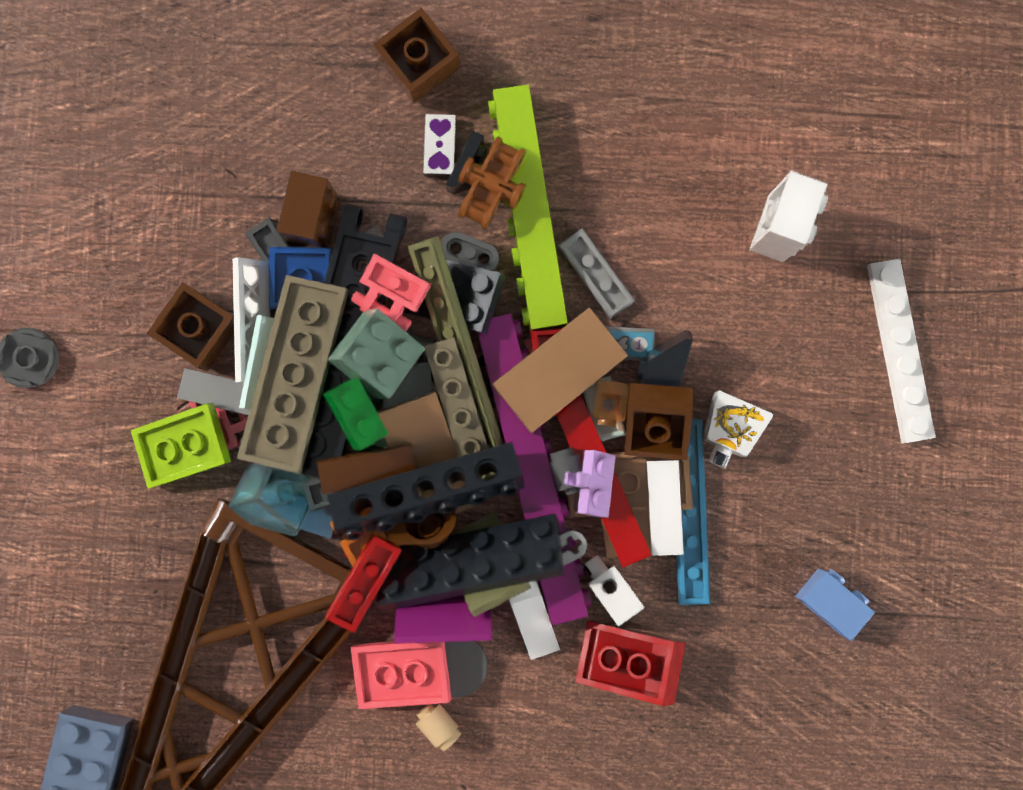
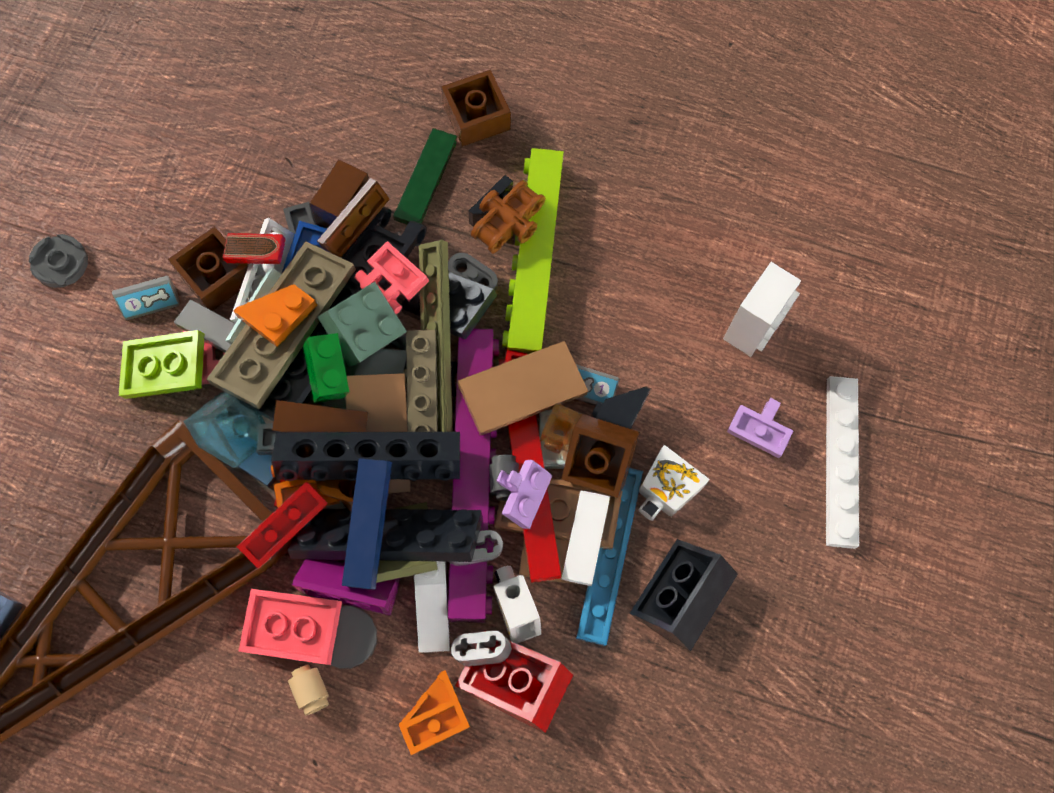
camera: 10 degrees right, 15 degrees down
white tile [423,114,456,177] -> none
light grey tile [557,228,635,320] -> none
medium blue brick [795,569,875,641] -> none
none -> slope [112,276,180,320]
none -> tile [223,233,286,265]
none -> orange wing [233,284,318,347]
none -> reddish brown tile [317,178,390,258]
none -> dark blue tile [342,459,392,589]
none -> dark green tile [393,128,458,225]
none -> orange wing [399,670,470,755]
none -> light grey beam [451,631,511,666]
none -> black slope [630,539,738,651]
none -> lavender plate [727,398,793,458]

